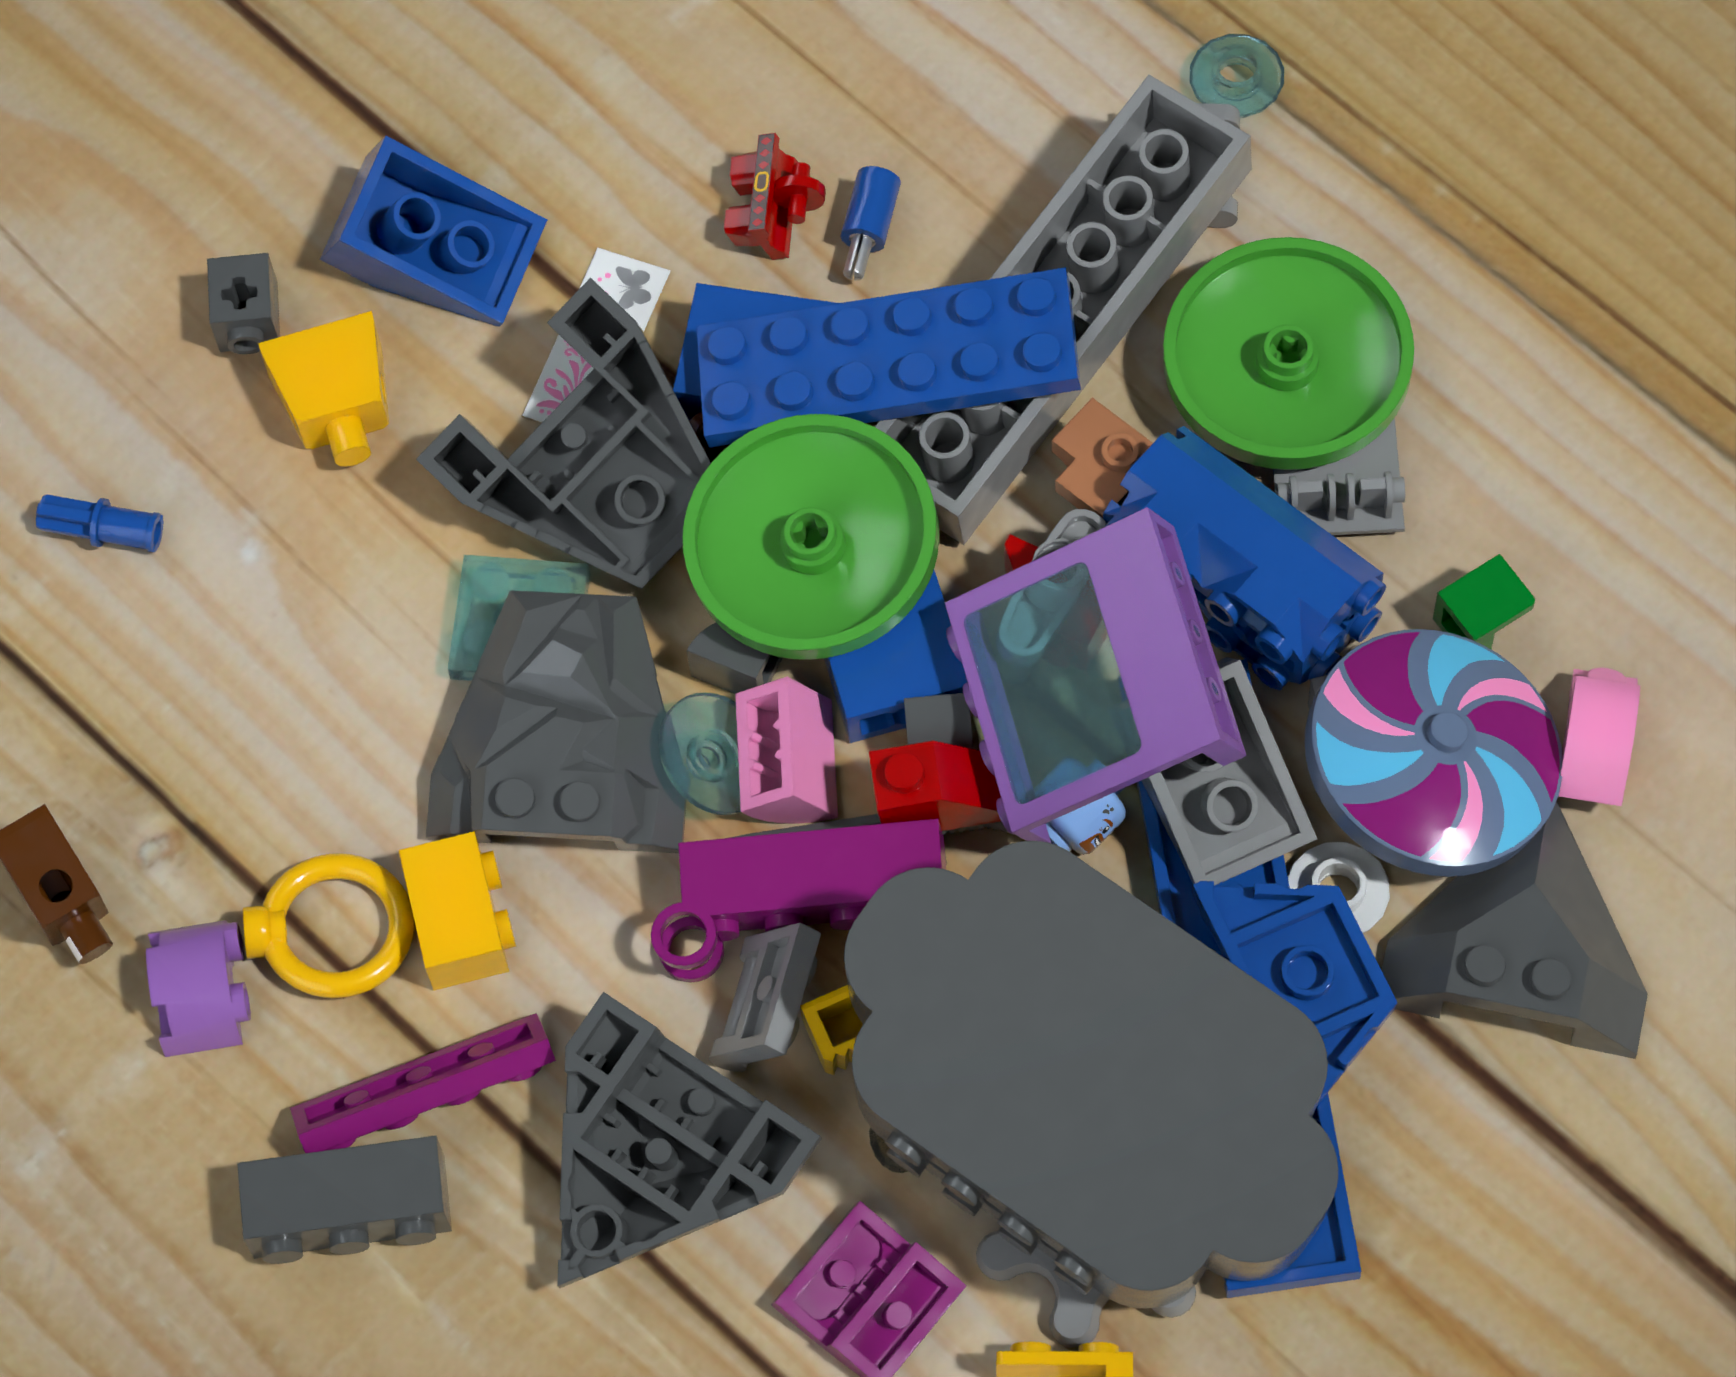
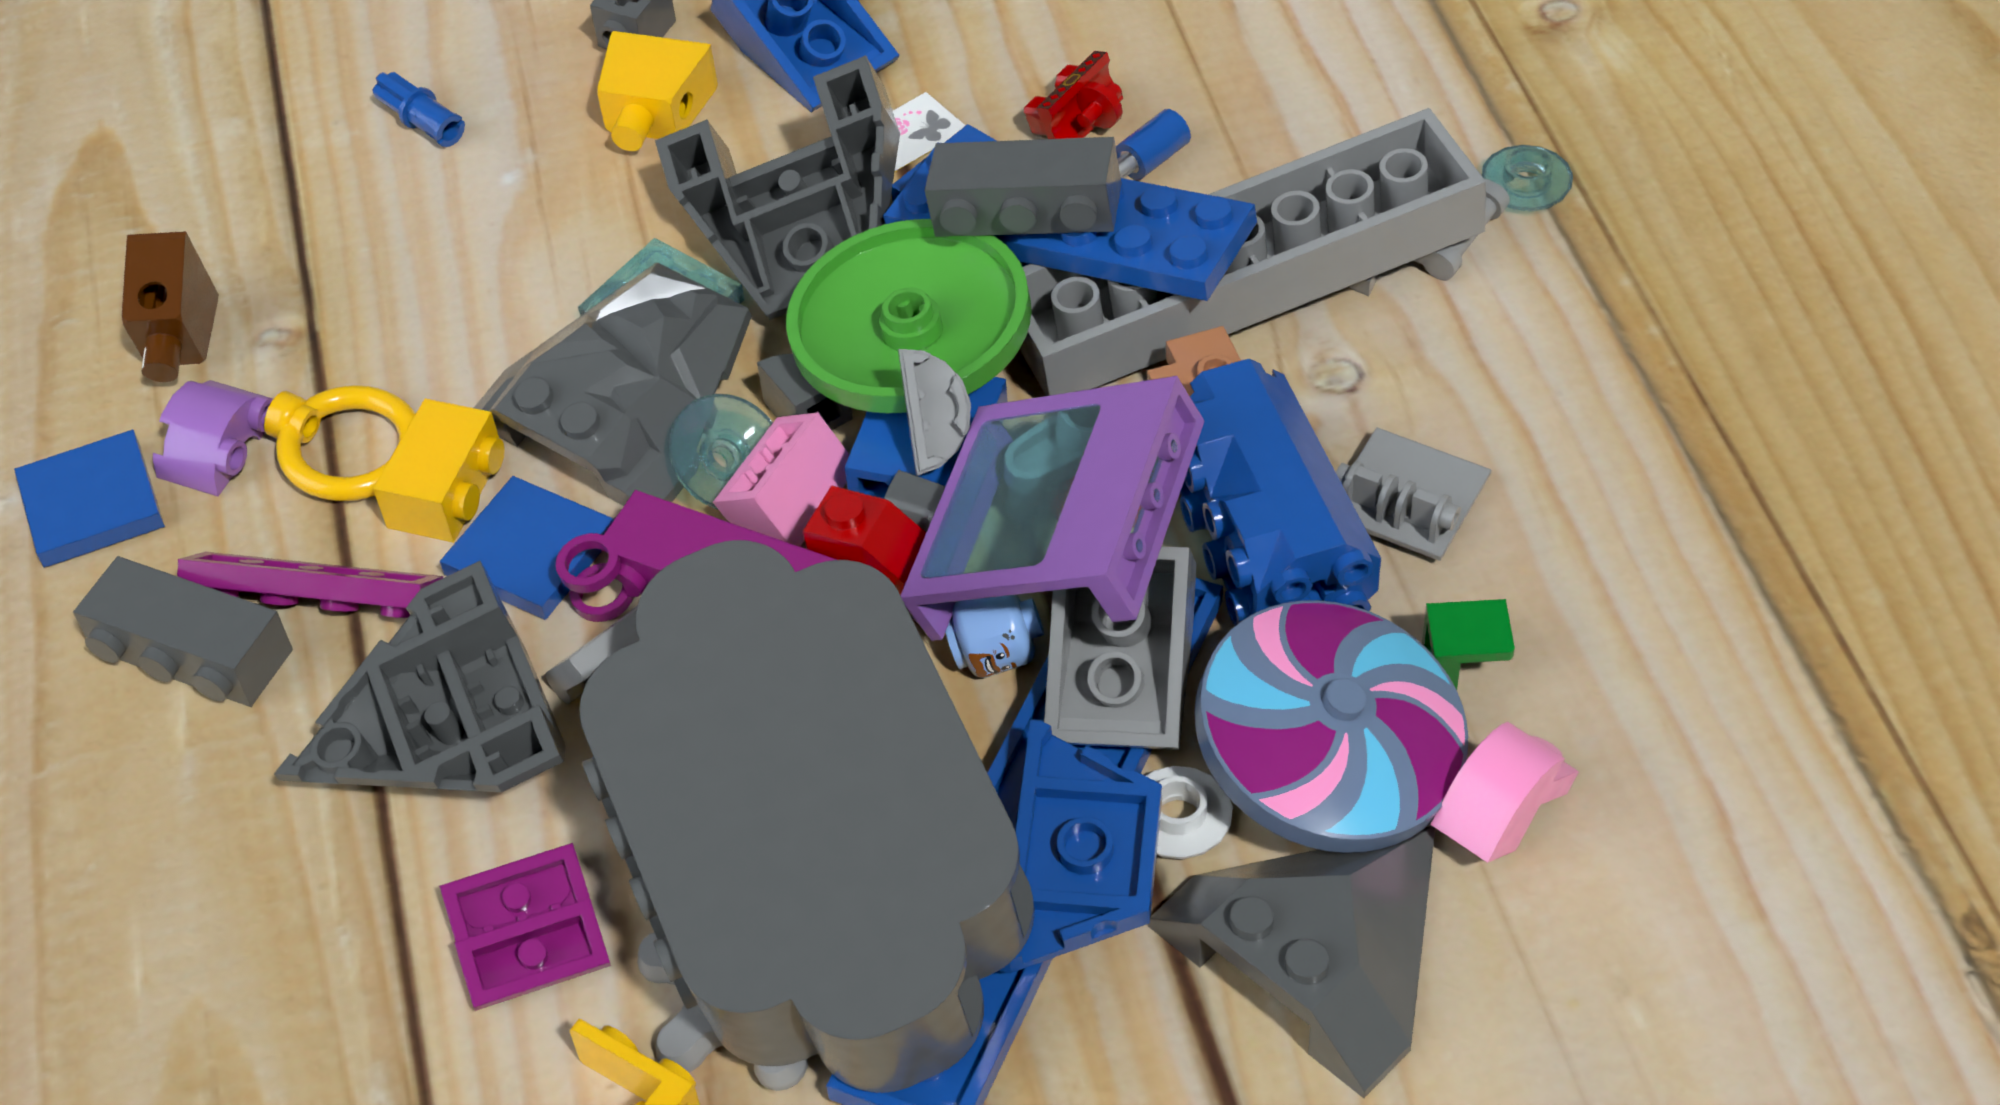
camera: 30 degrees right, 15 degrees down
bright green dish [1163,237,1414,470] -> none
none -> blue tile [14,429,165,568]
none -> blue tile [440,476,614,620]
none -> light grey tile [898,349,971,475]
none -> dark grey brick [924,137,1122,237]

